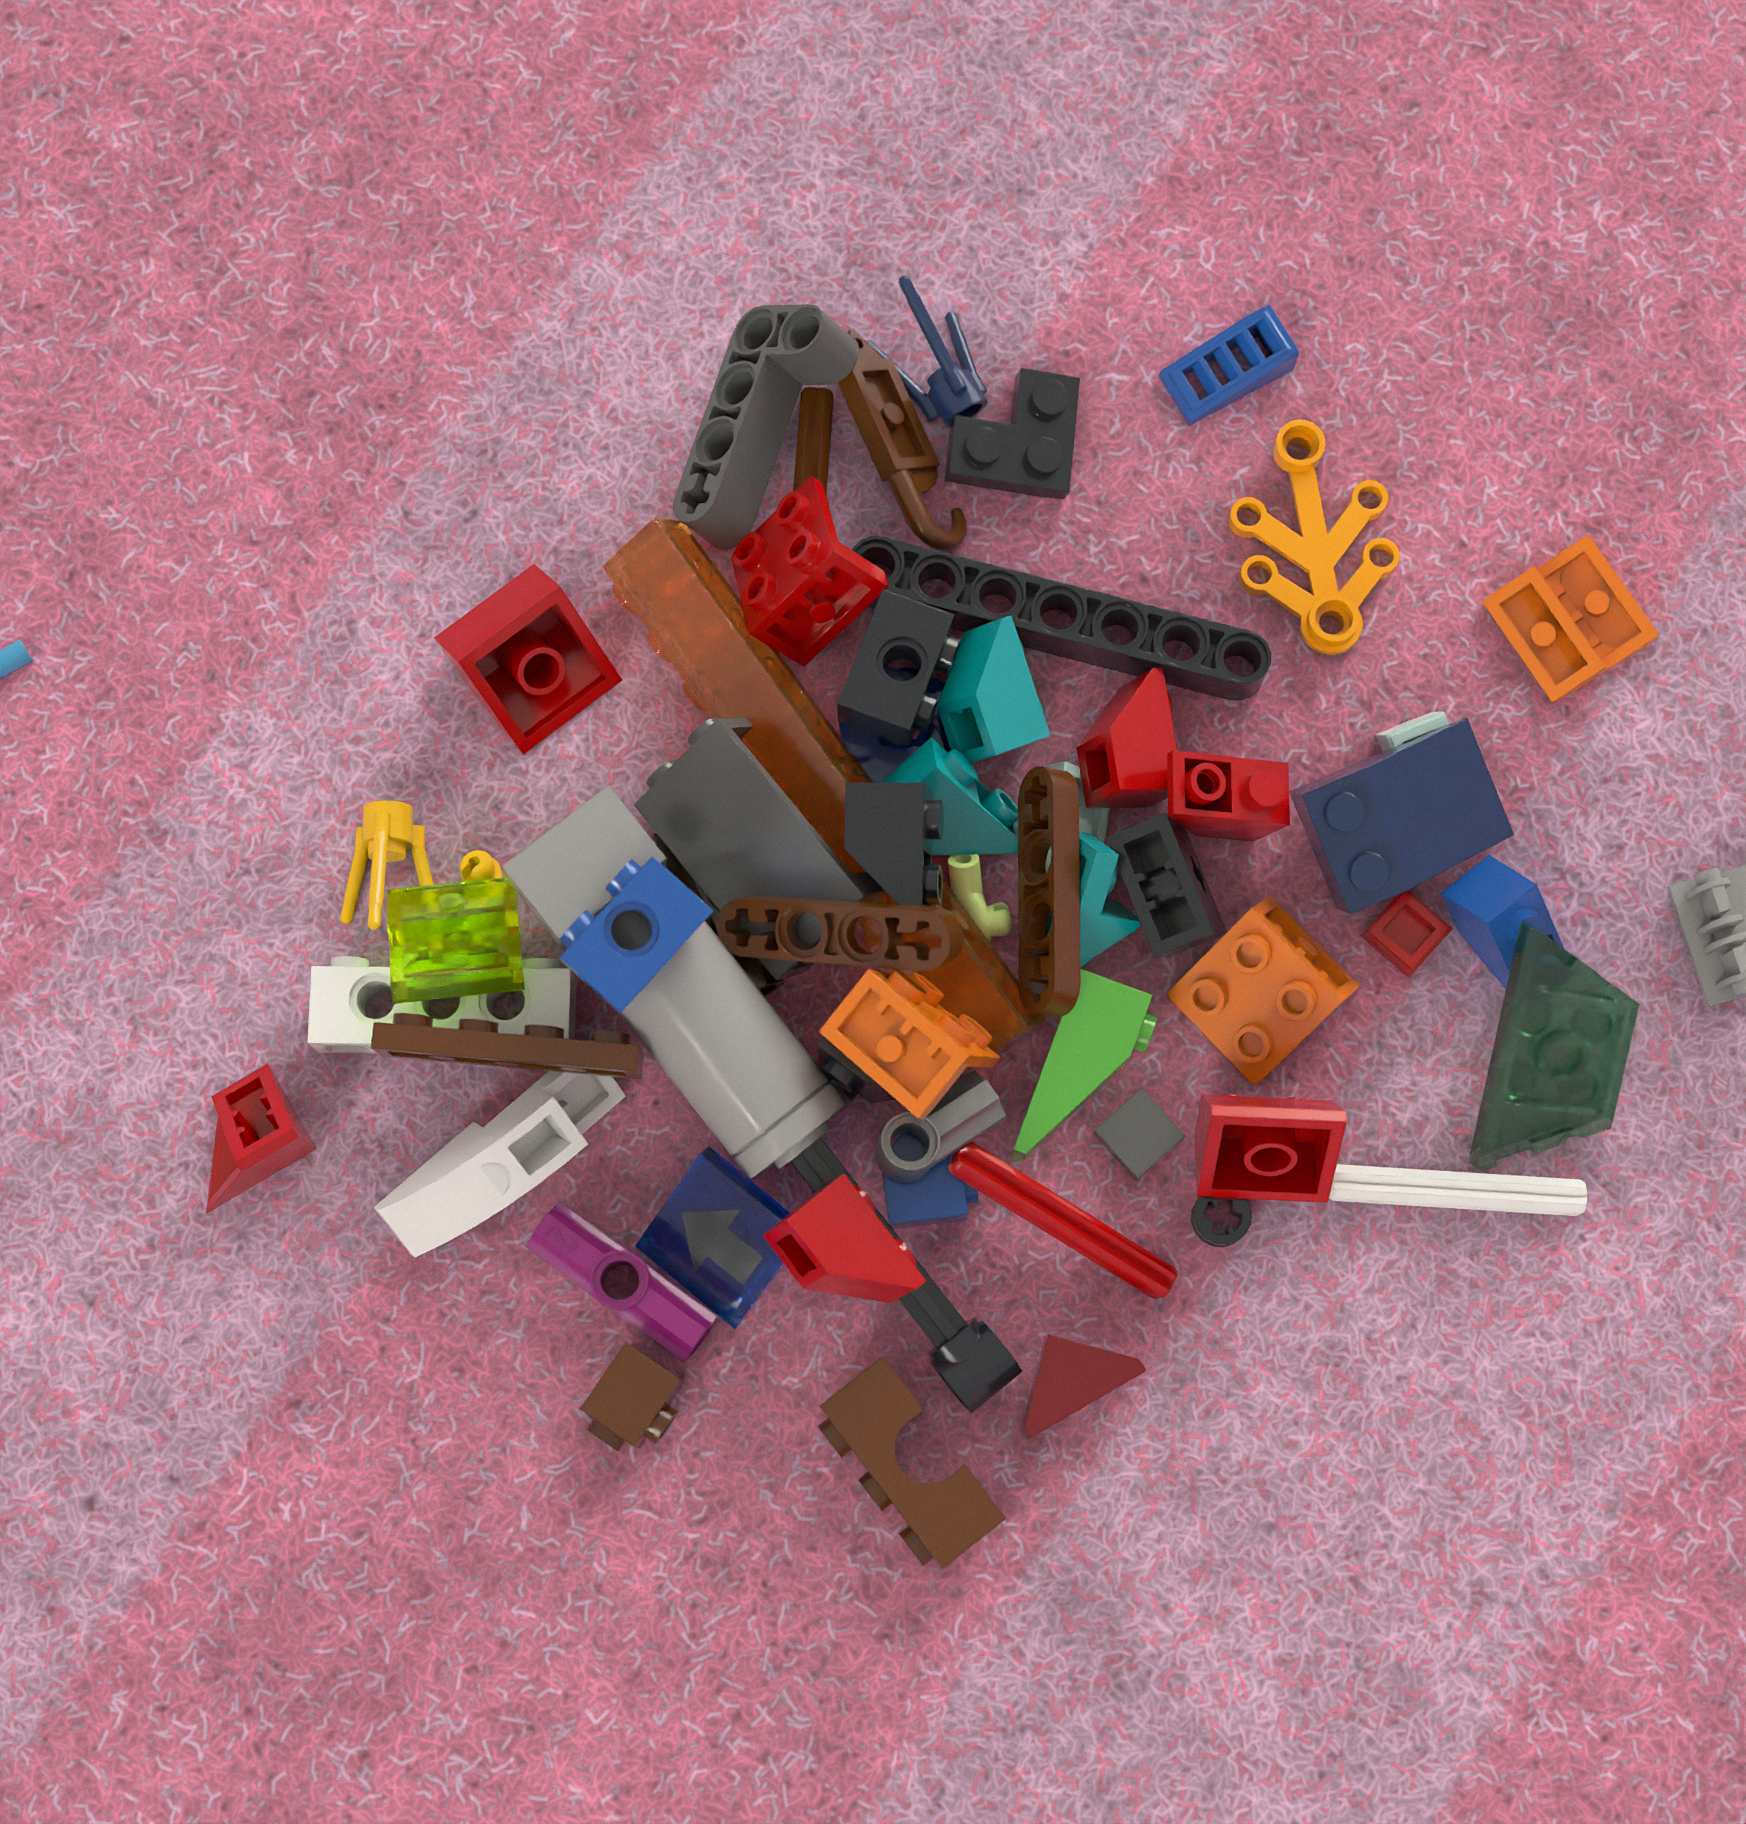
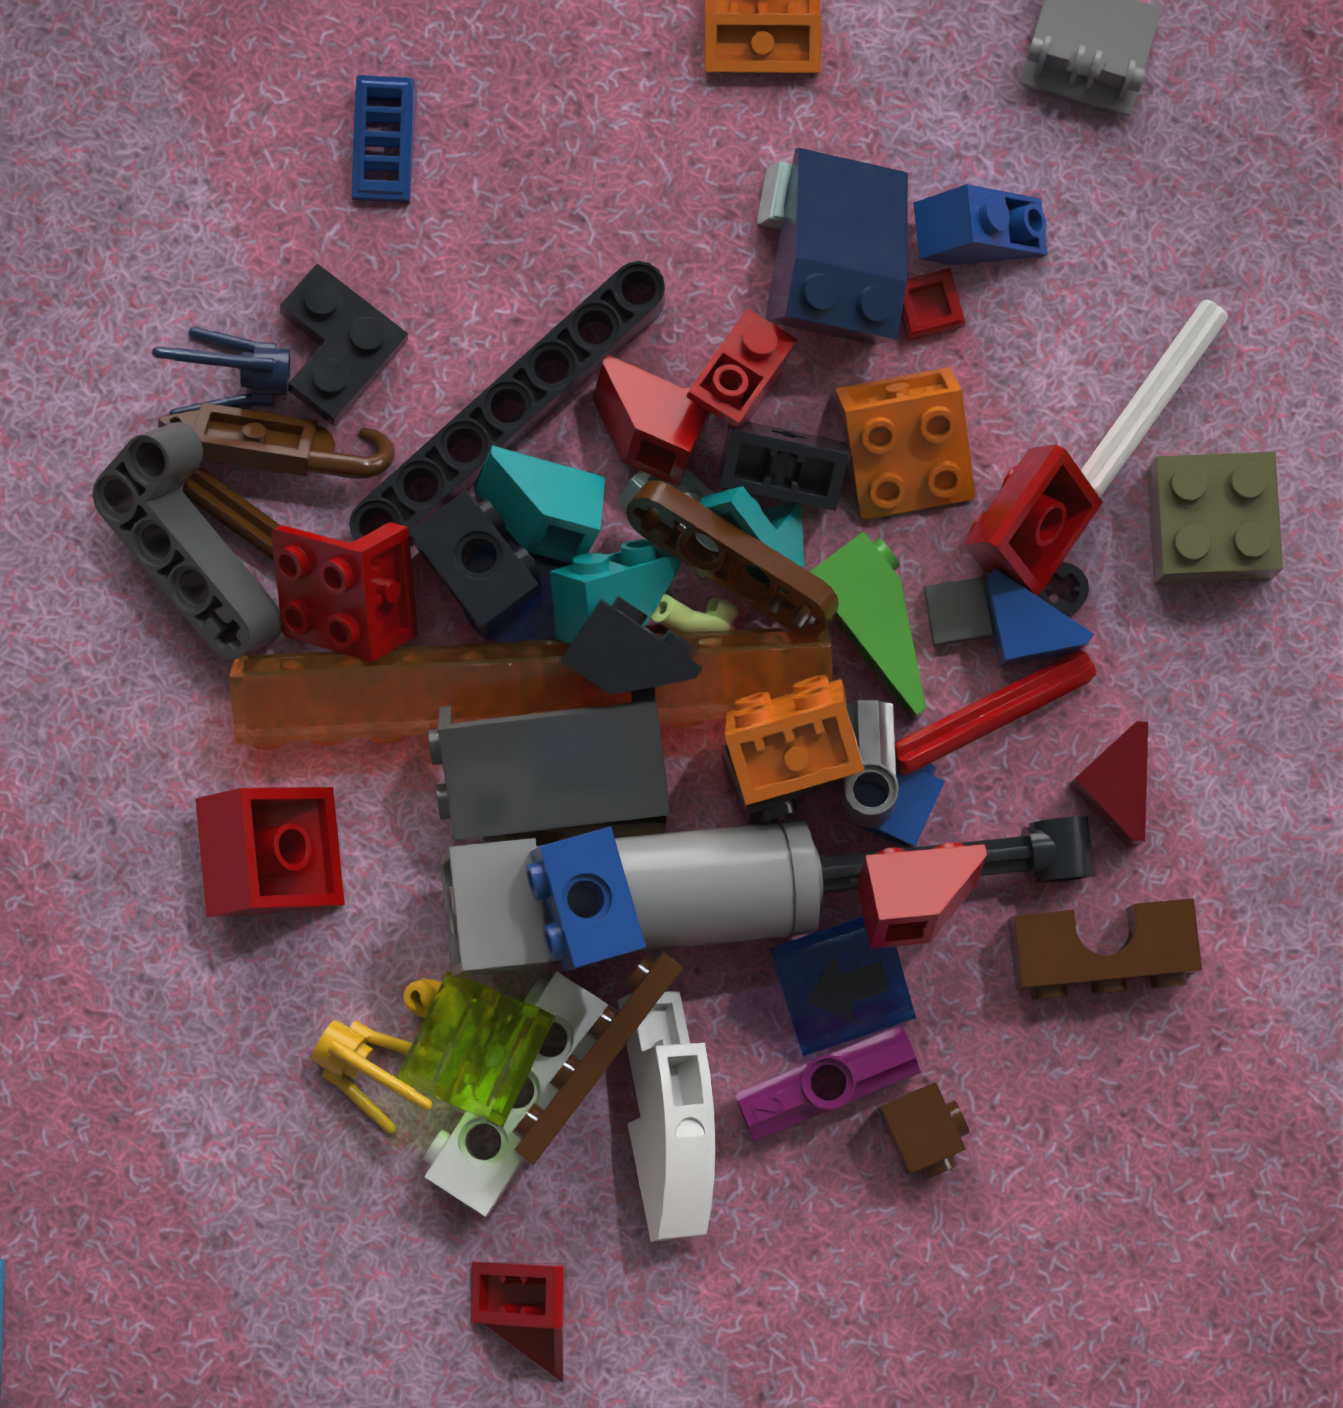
camera: 60 degrees left, 5 degrees up
reddish brown beam [716,895,964,971] -> none
light orange plant [1228,419,1400,655] -> none
clear green wing [1469,922,1640,1170] -> none
none -> blue slope [985,568,1094,667]
none -> olive brick [1147,452,1283,585]

